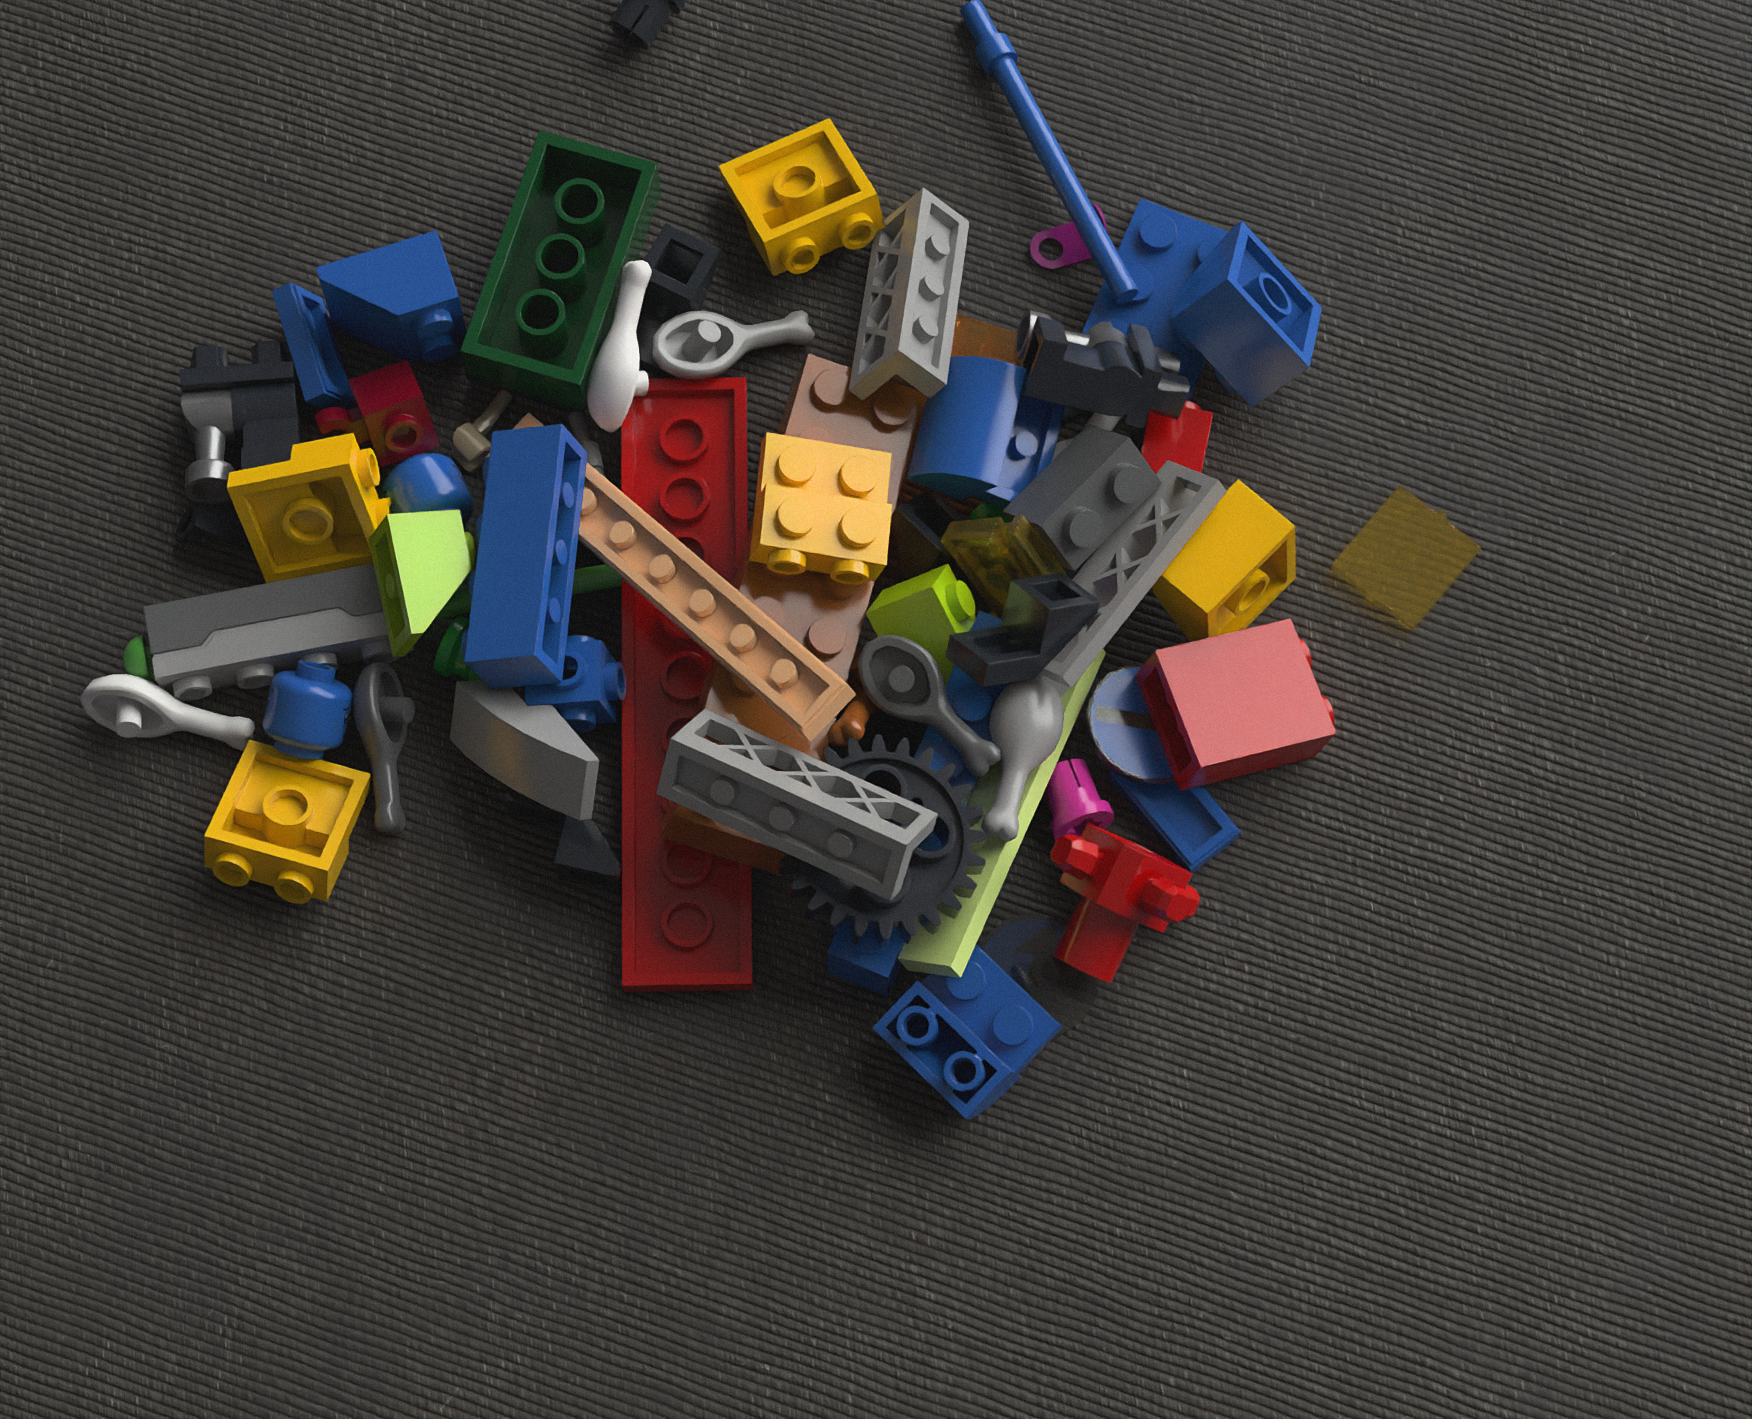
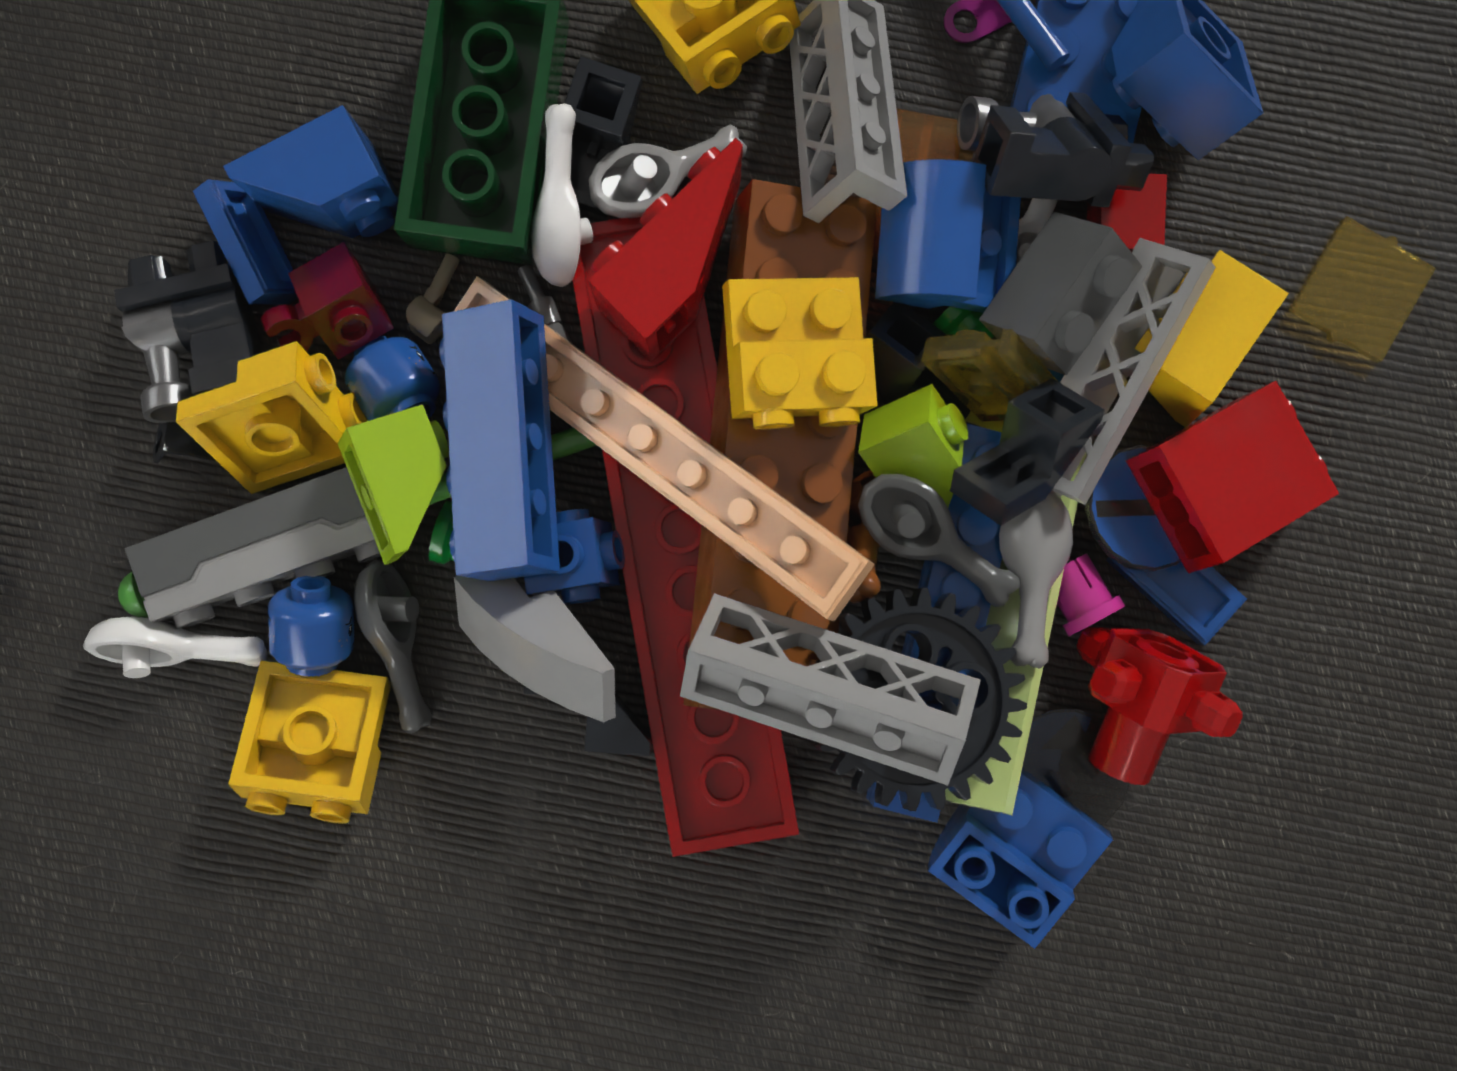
camera: 10 degrees left, 15 degrees up
none -> red slope [588,138,743,362]

